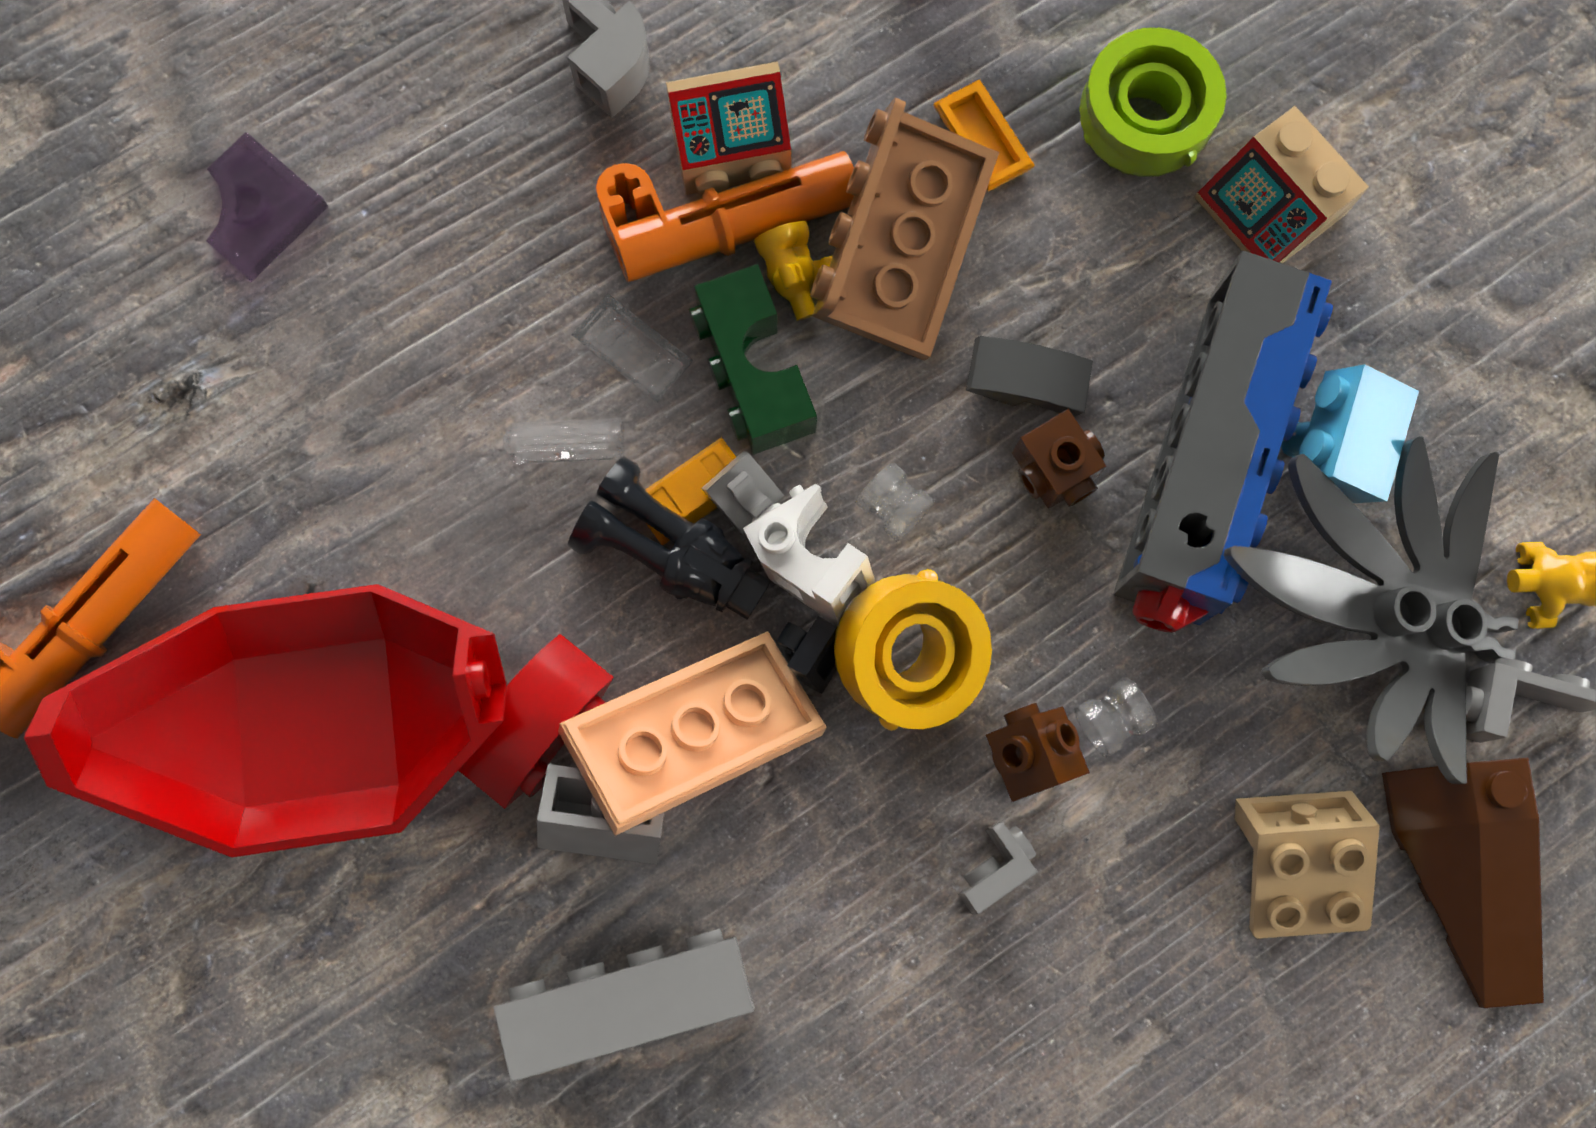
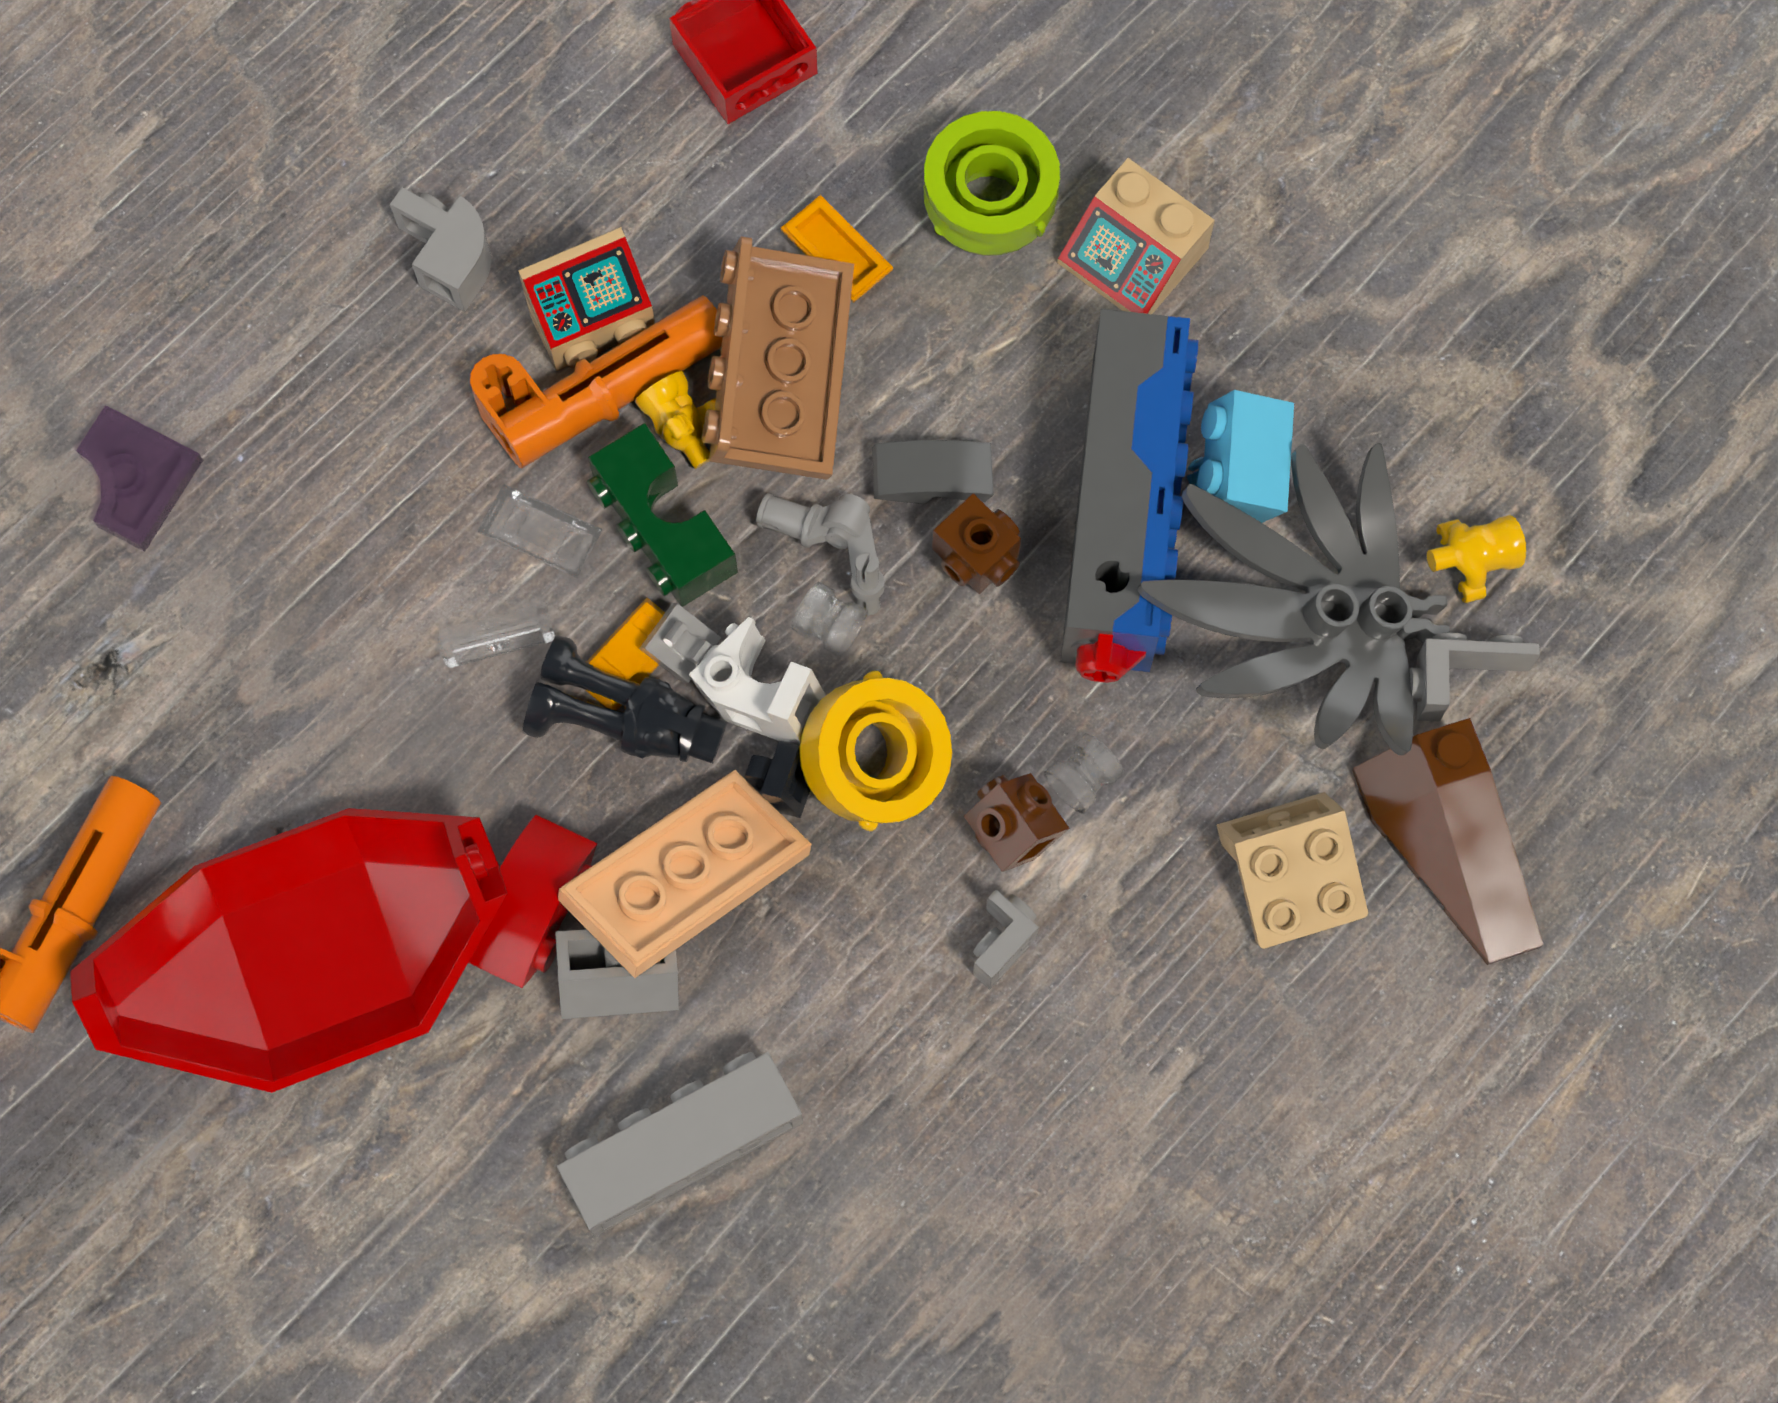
camera: 10 degrees left, 5 degrees down
none -> light grey pin [756,493,885,616]

